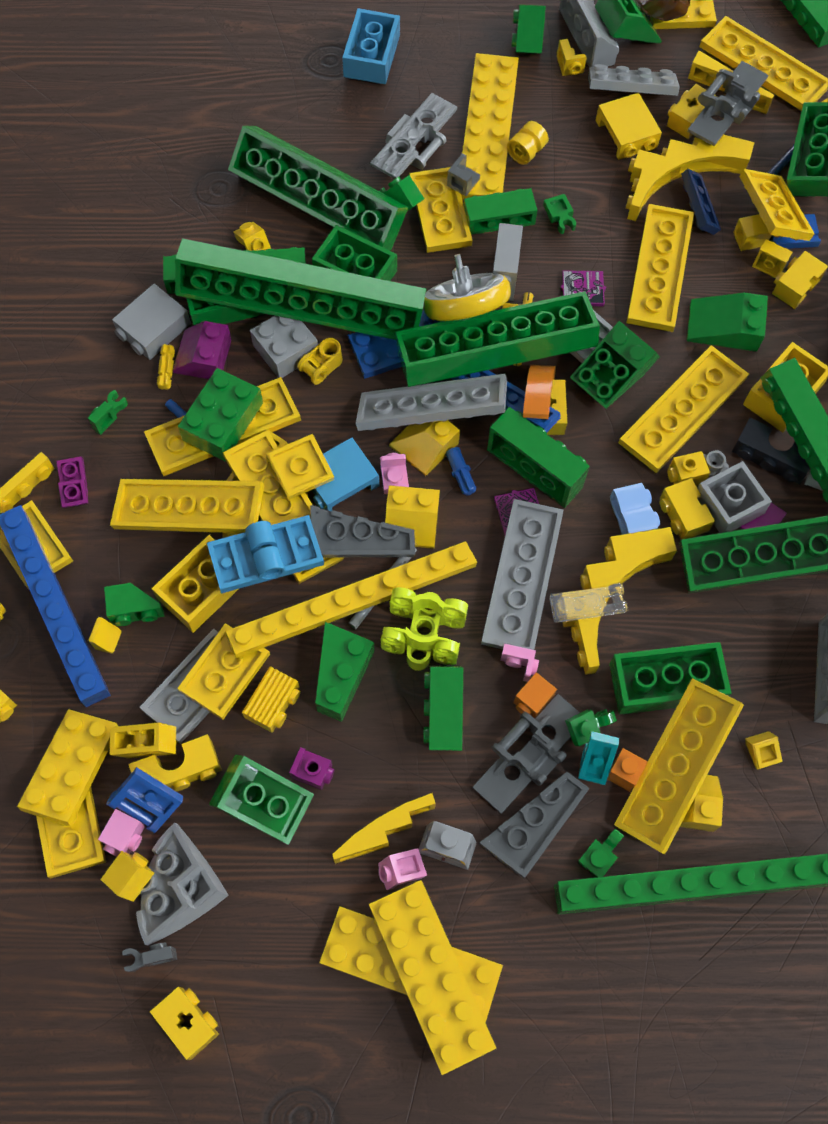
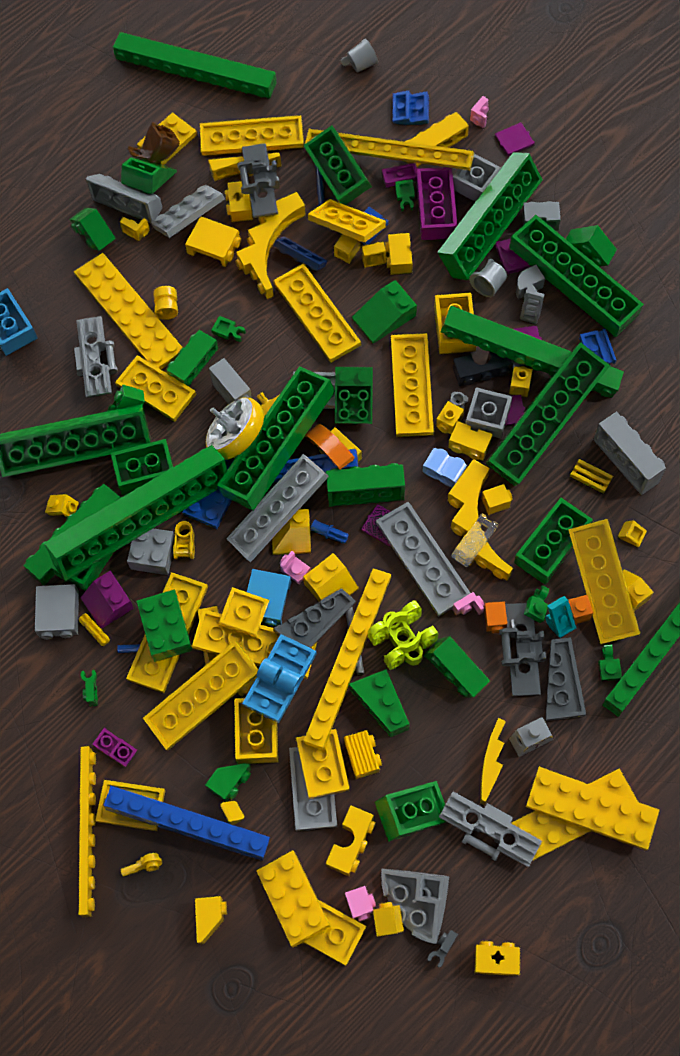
camera: 40 degrees left, 0 degrees up
blue plate [106,767,183,833] -> none
yellow brick [110,723,176,758] -> none
magenta brick [289,747,335,790] -> none
bright pink bracket [378,848,427,890] -> none
dark grey panel [447,153,480,196] -> none
piece [560,270,606,306] -> none
none -> light grey piece [439,791,542,867]
none -> yellow brick [481,484,513,515]
none -> yellow brick [509,366,532,397]
none -> yellow tile [570,459,613,494]

